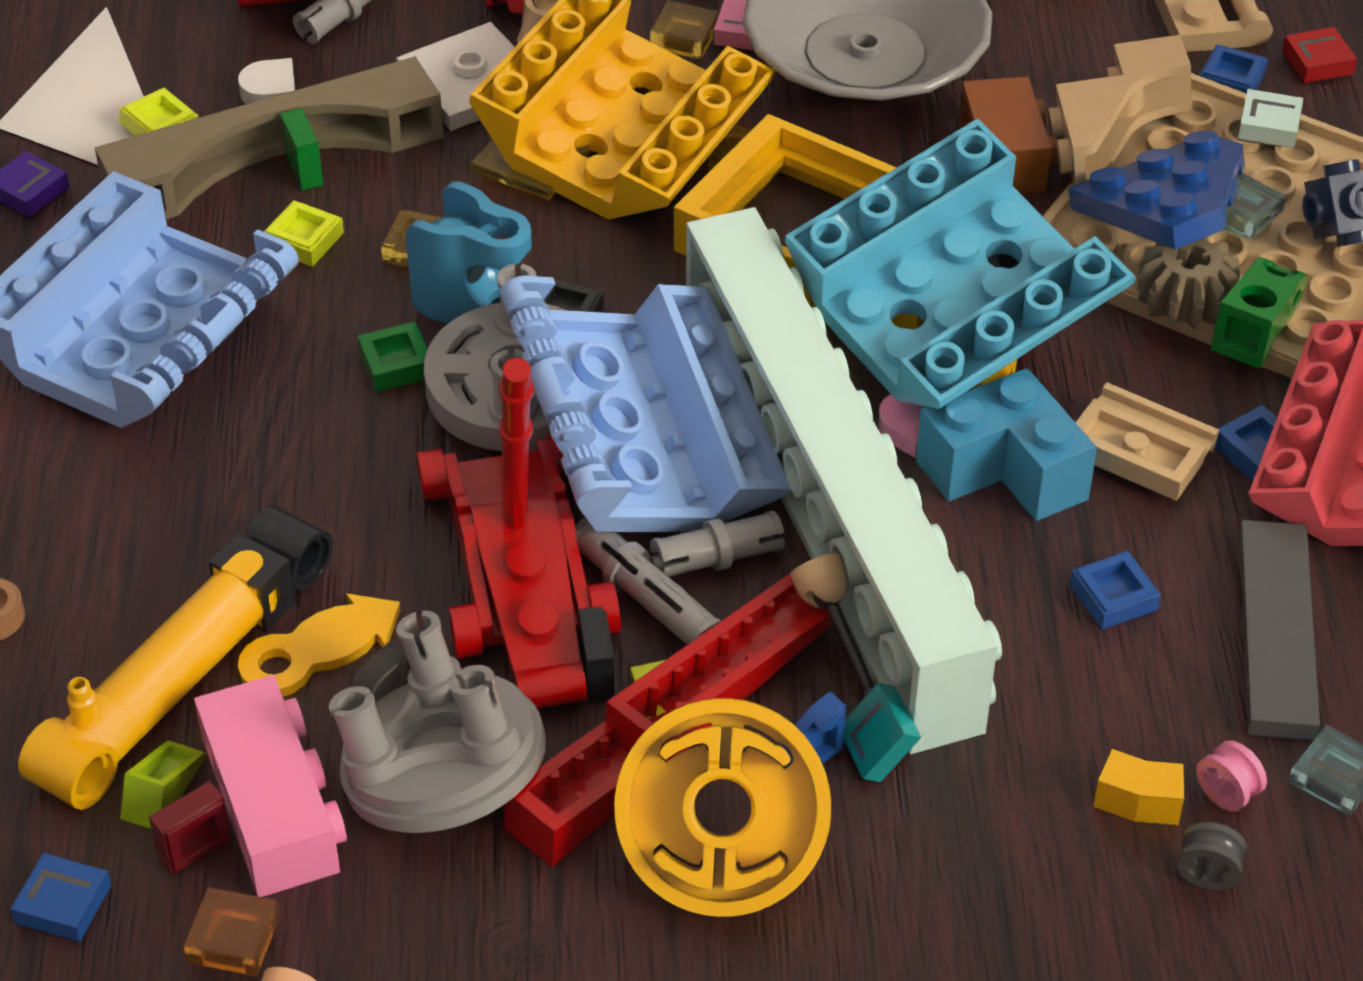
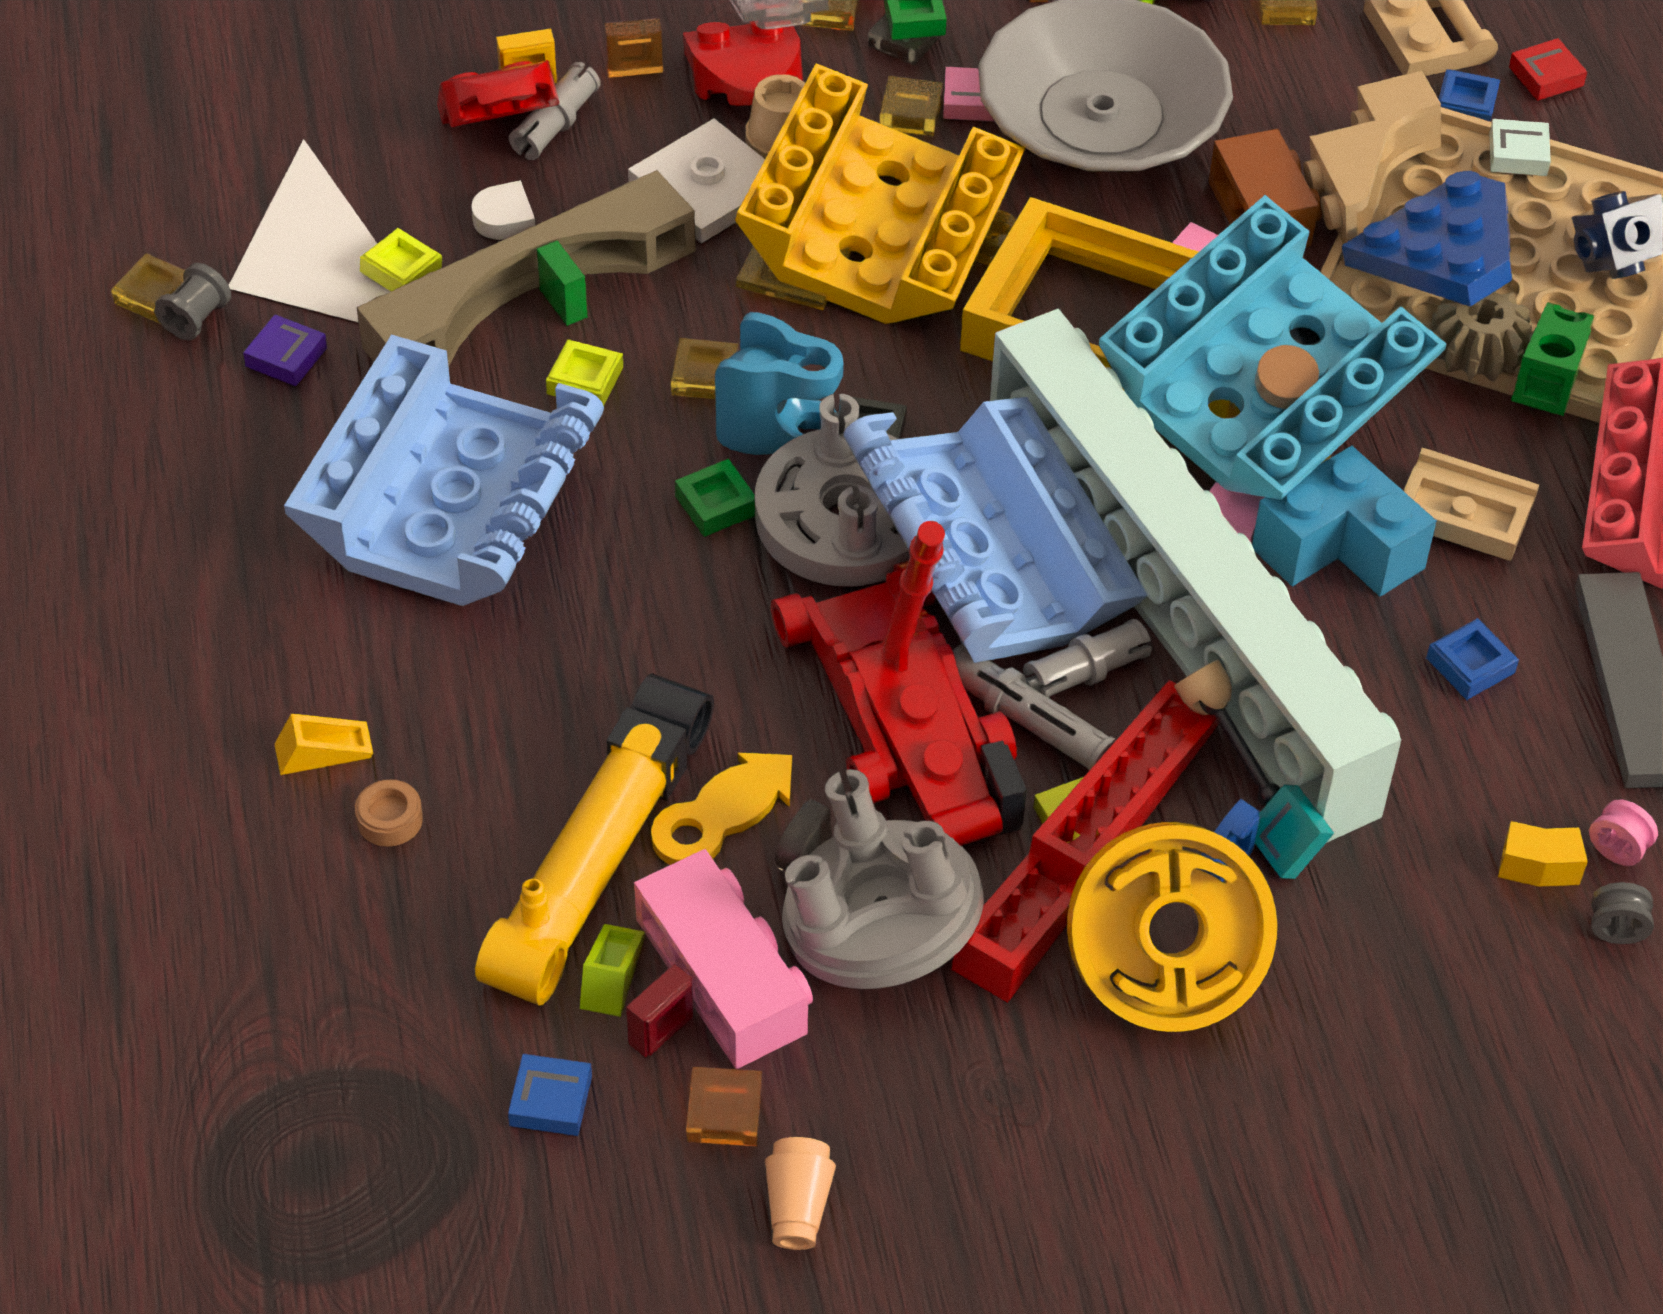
camera: 10 degrees left, 5 degrees up
blue tile [1215,405,1277,482] -> none
clear light blue tile [1225,173,1286,239] -> none
none -> medium nougat tile [1255,345,1319,409]

